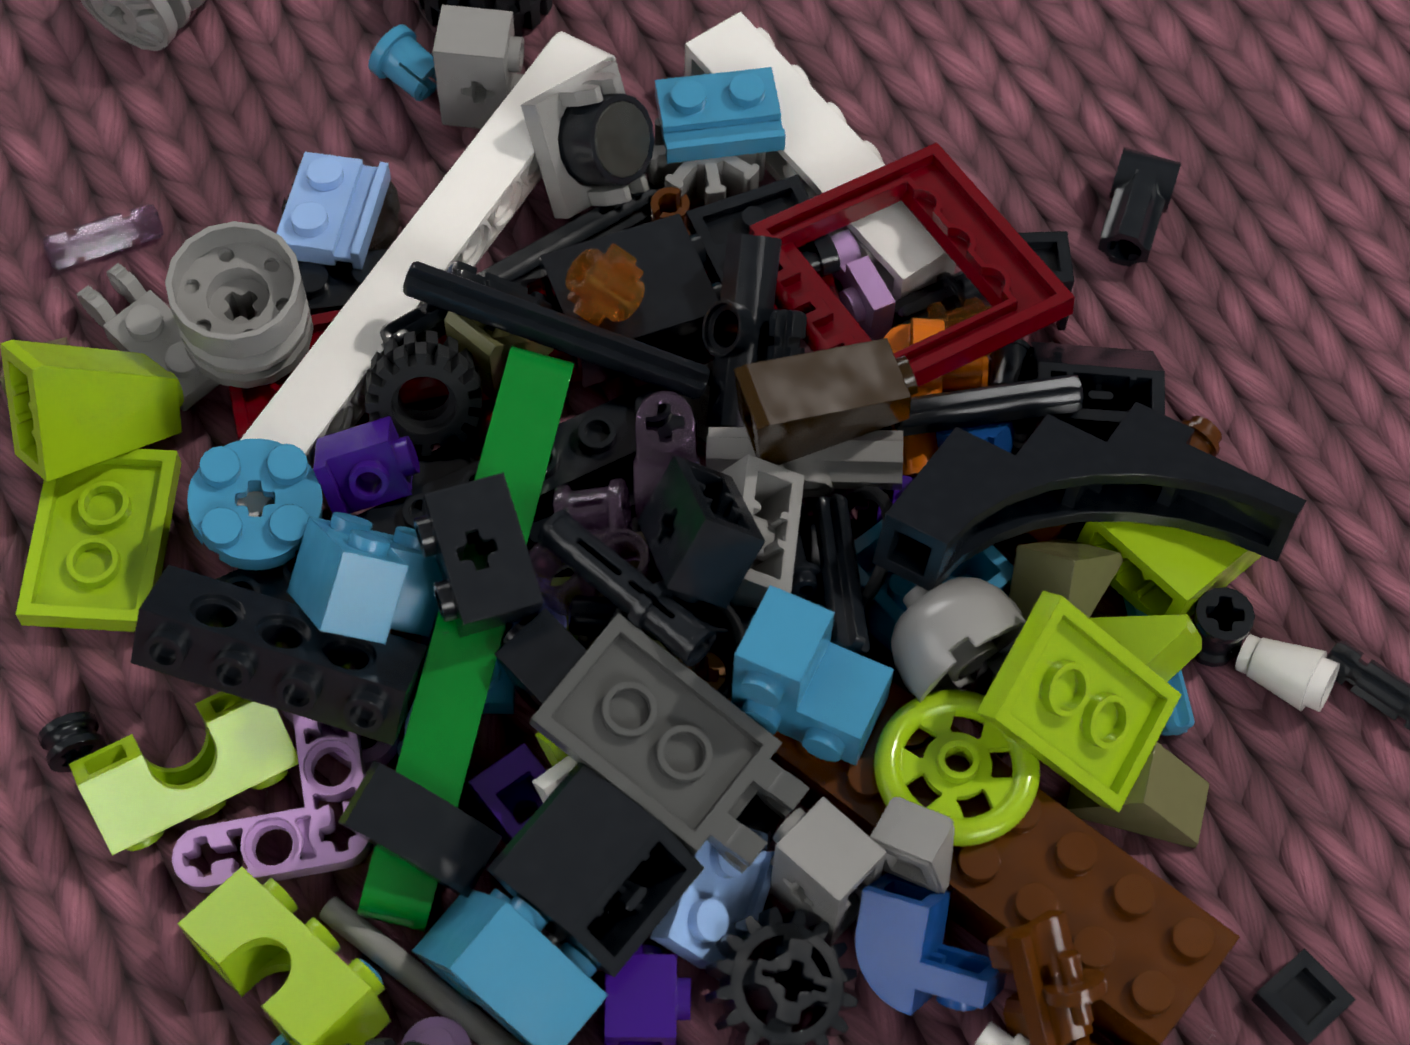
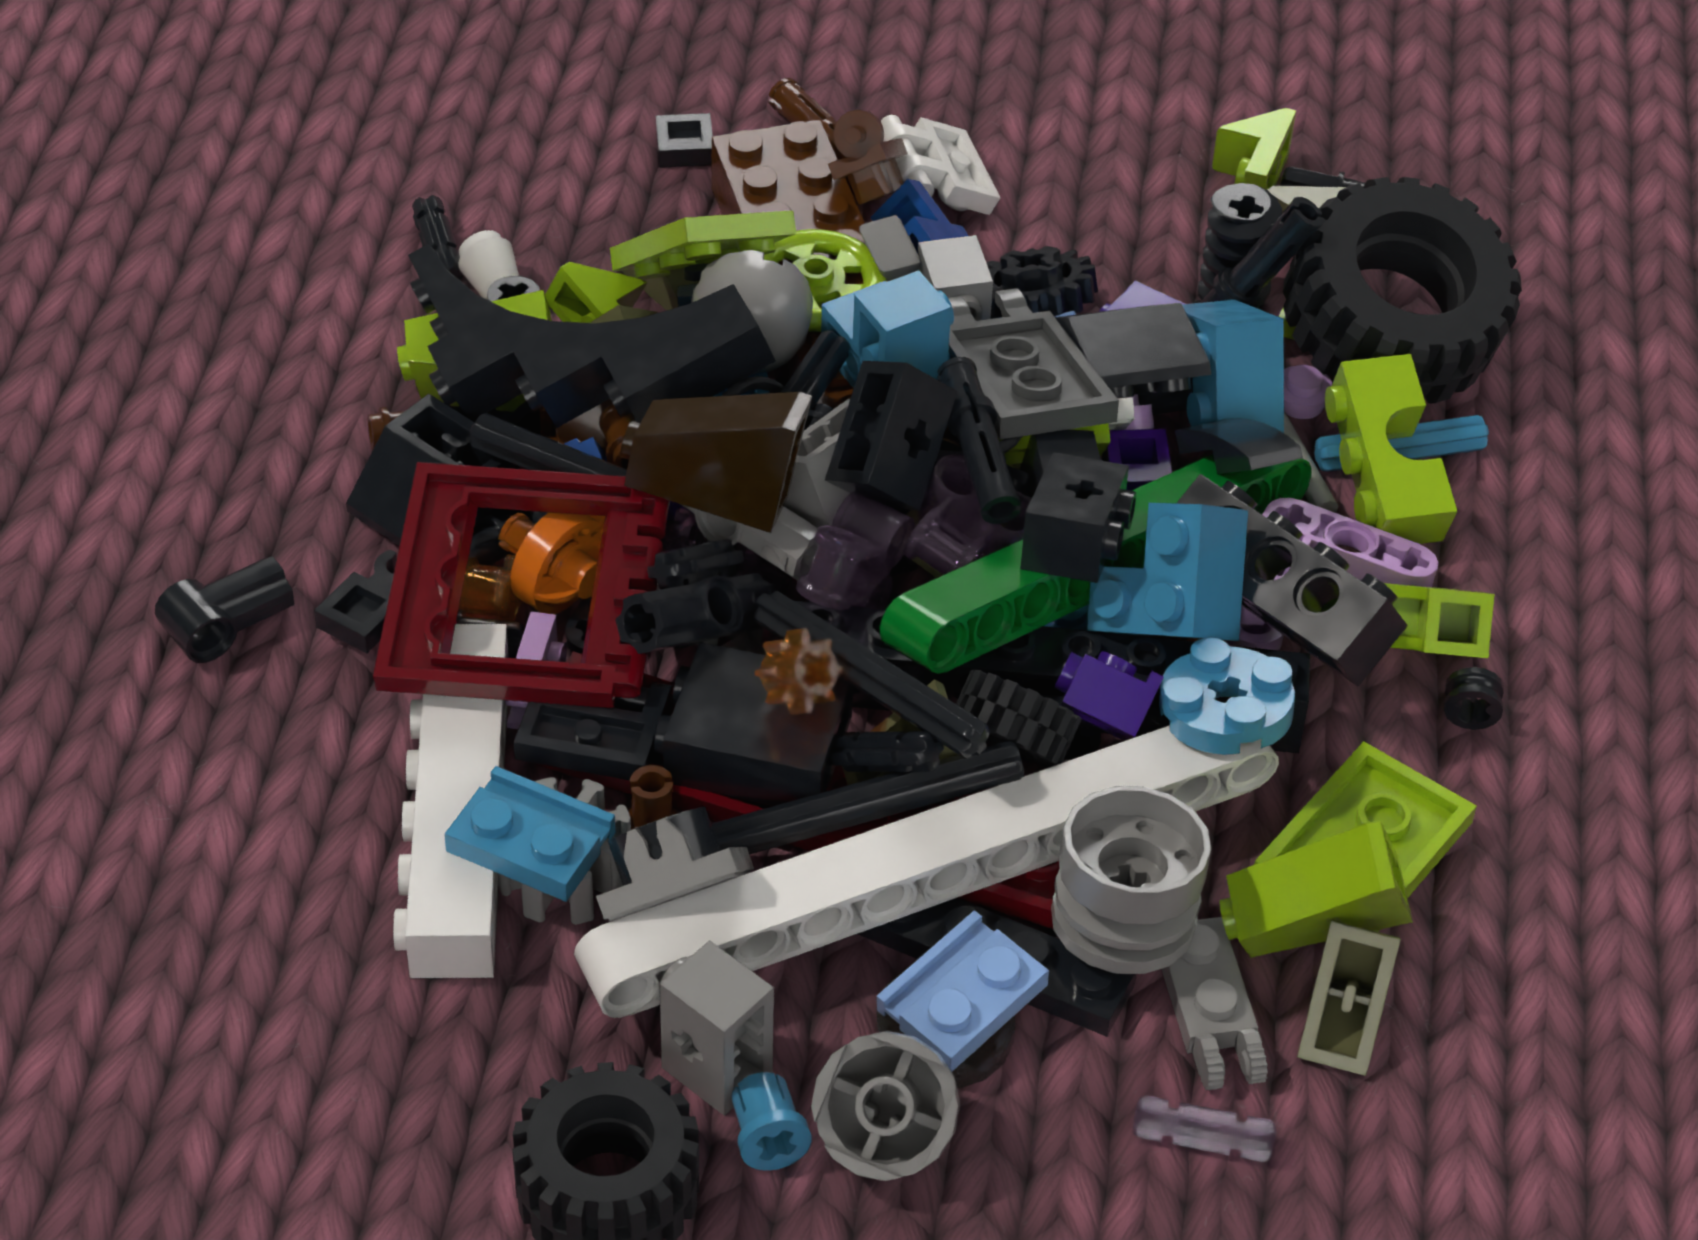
camera: 145 degrees left, 15 degrees down
none -> light grey cylinder [811,1031,960,1181]

